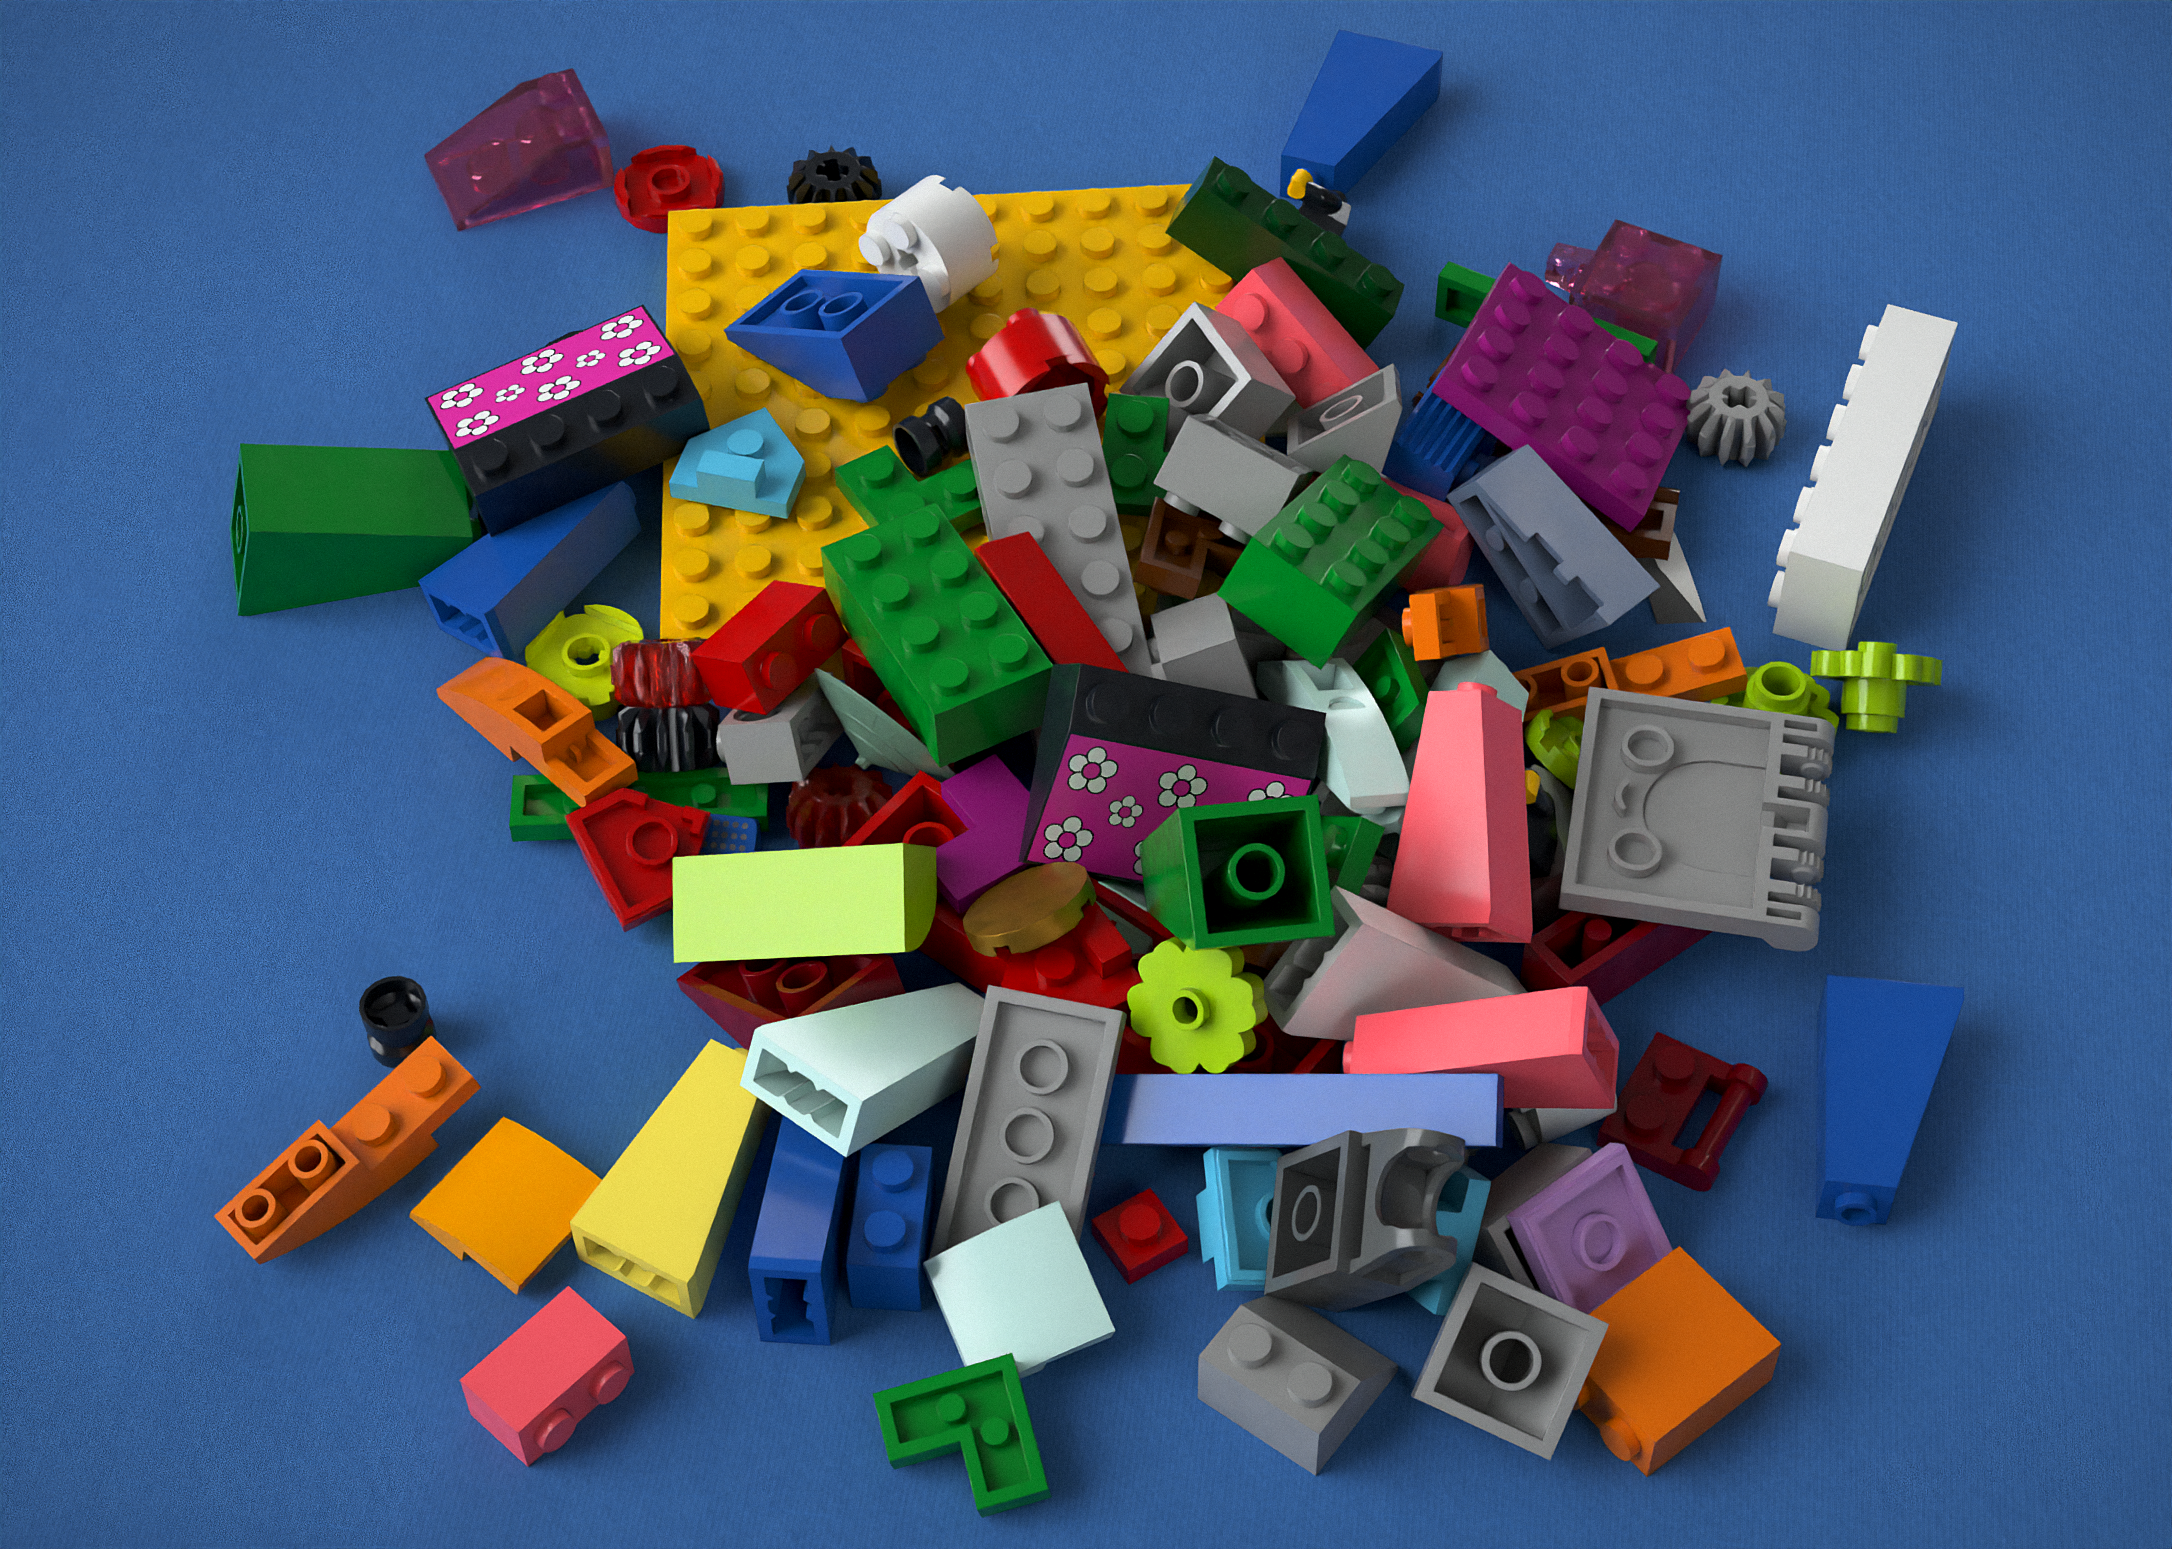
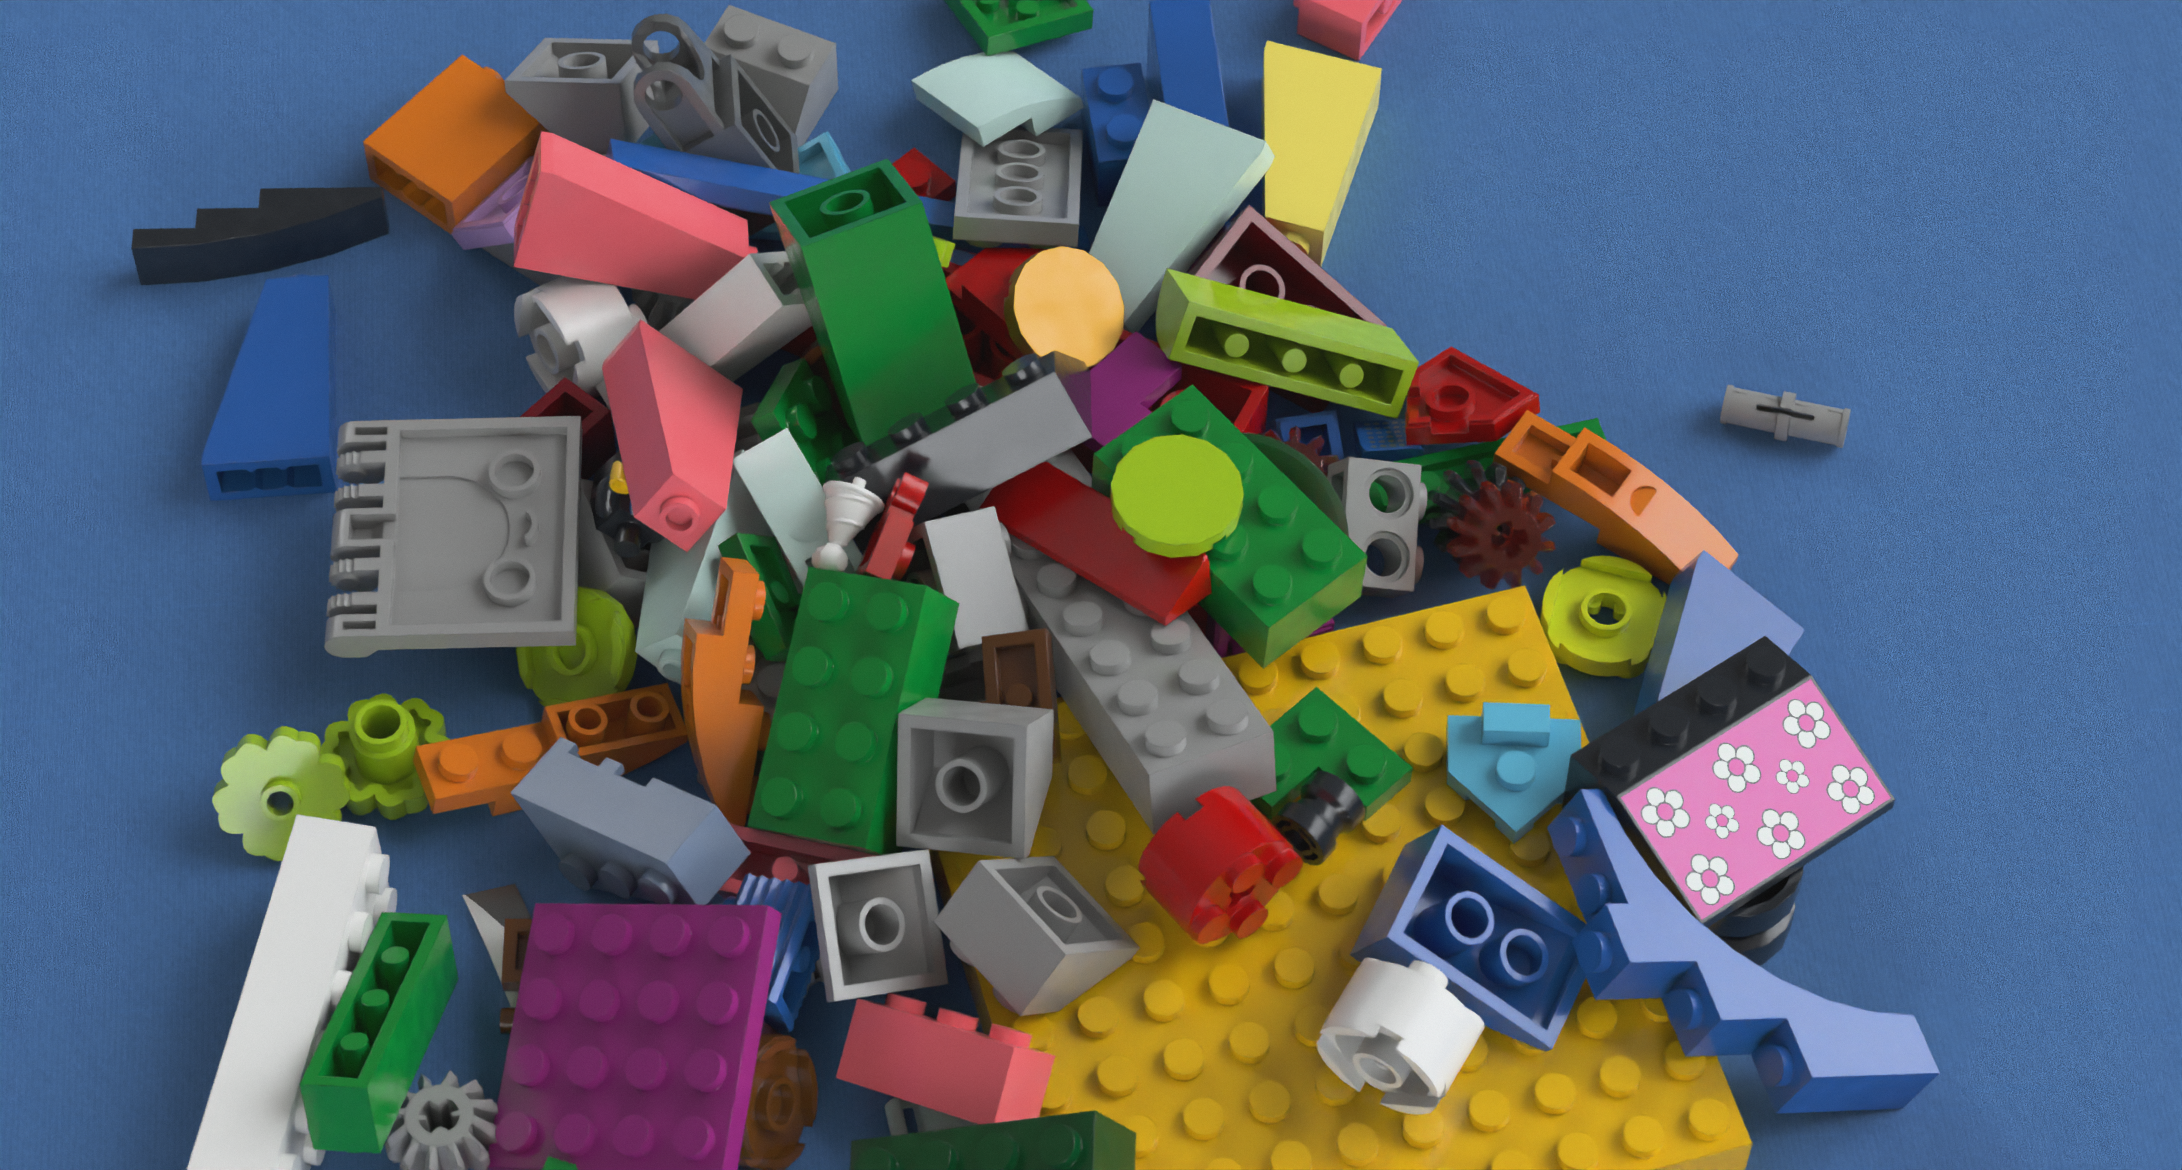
camera: 165 degrees right, 5 degrees up
orange slope [214,1036,481,1265] -> none
green slope [229,443,481,616] -> none
black wheel [359,976,437,1069] -> none
light orange slope [409,1116,602,1295] -> none
red brick [691,580,849,715] -> none
green plate [1102,393,1210,517] -> none
dark red plate [1596,1031,1768,1192] -> none
none -> black slope [131,187,389,285]
none -> green brick [300,912,459,1153]
none -> white piece [812,477,884,572]
none -> red plate [855,472,929,581]
none -> lime tile [1110,434,1244,558]
none -> blue arch [1547,789,1940,1114]
none -> light grey pin [1720,384,1851,448]

